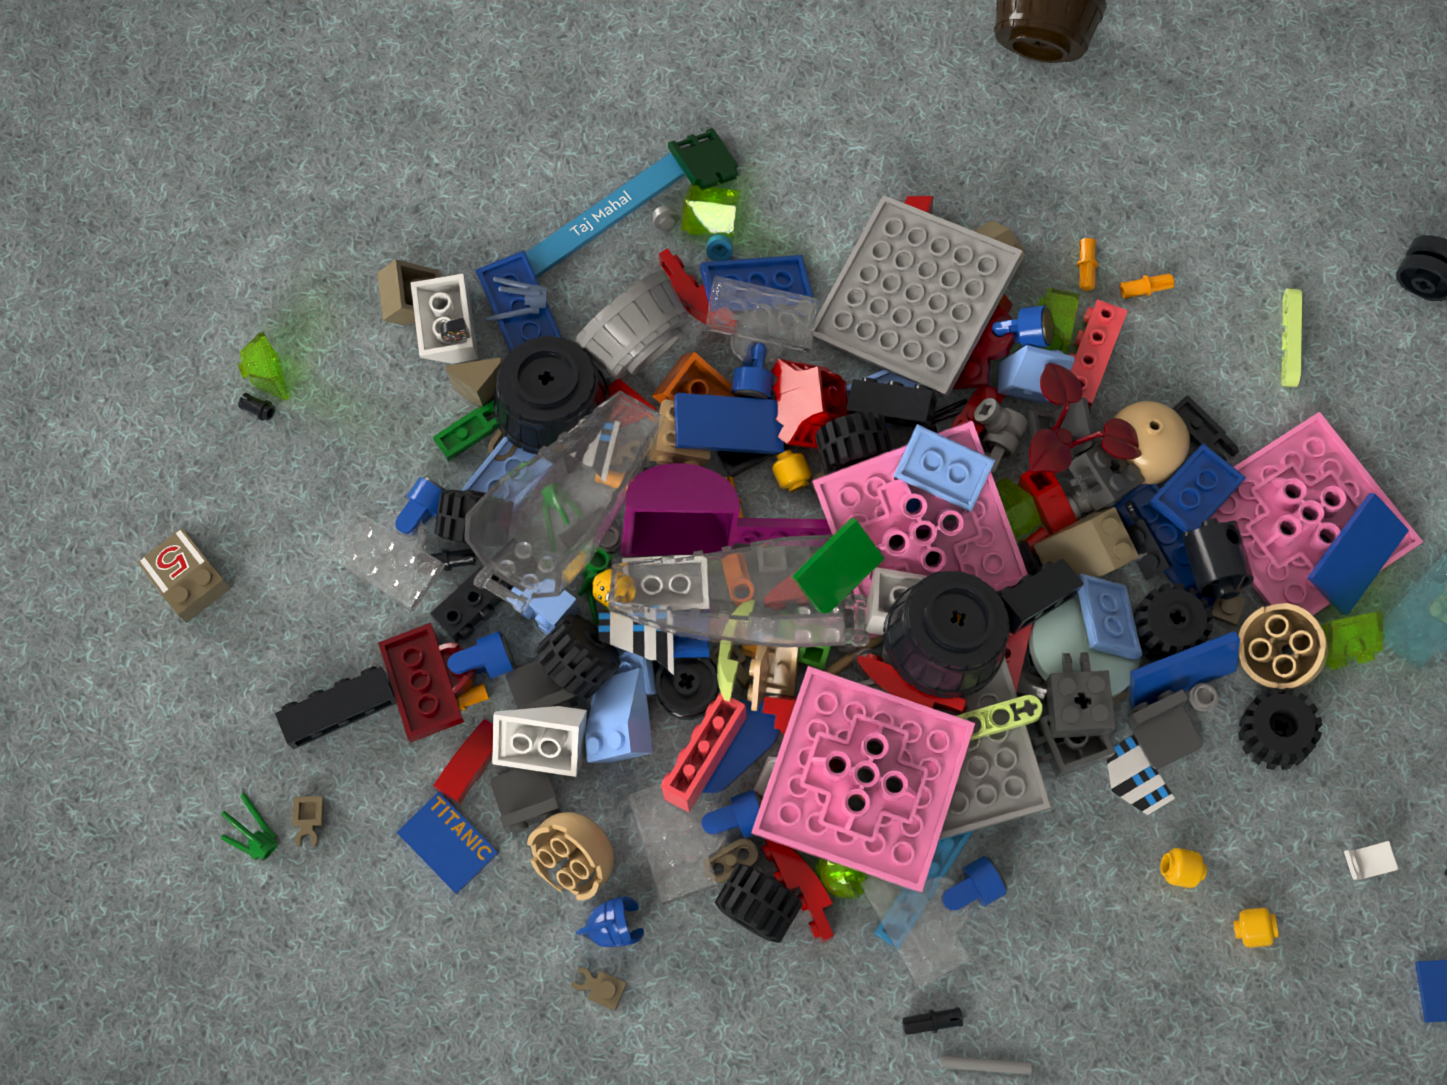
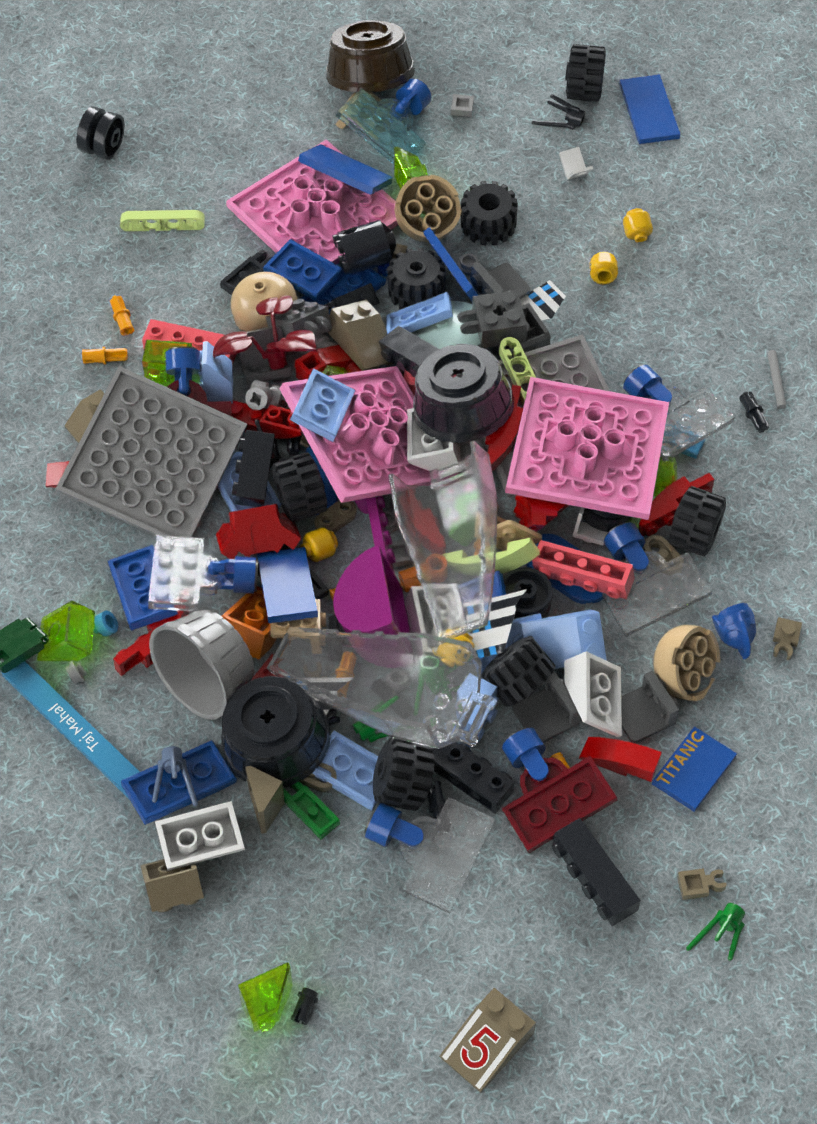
camera: 100 degrees left, 15 degrees down
black tile [440,318,470,342] -> none
green tile [792,517,885,618] -> none

